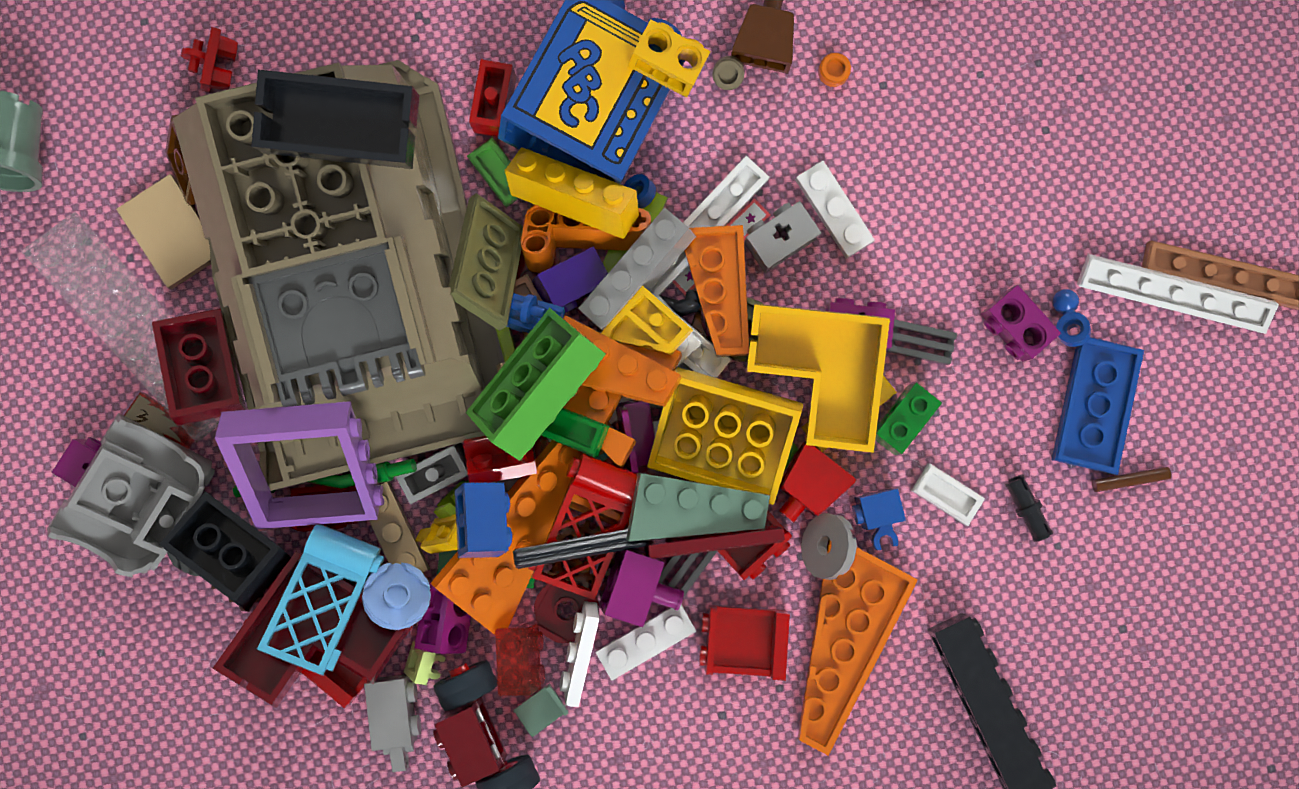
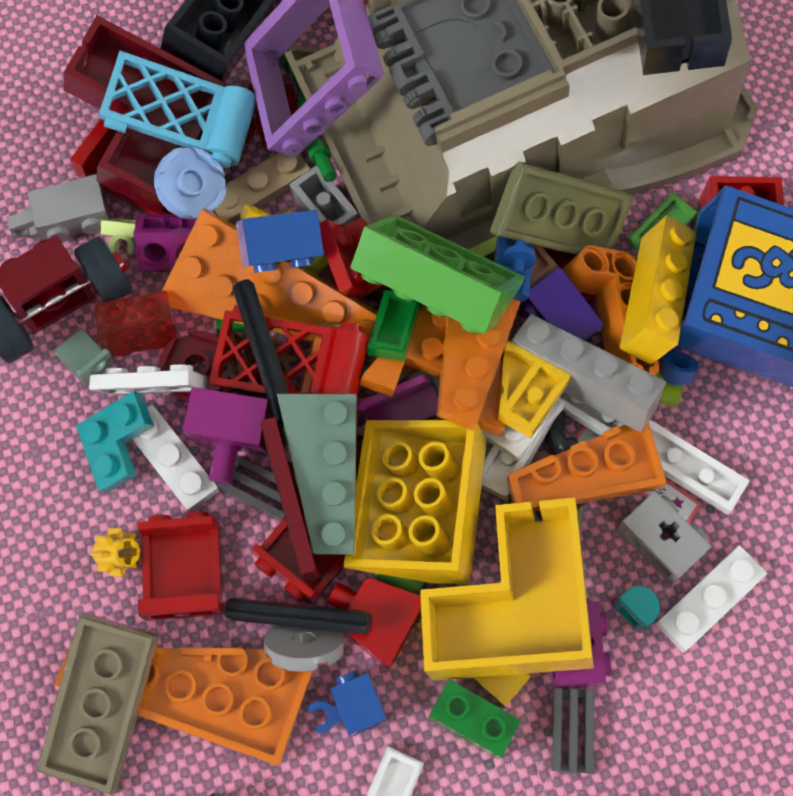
camera: 85 degrees right, 15 degrees down
none -> dark tan tile [37,613,159,795]
none -> teal plate [76,391,154,493]
none -> yellow gear [90,528,141,577]
none -> black axle [224,598,372,635]
none -> teal brick [612,586,660,633]

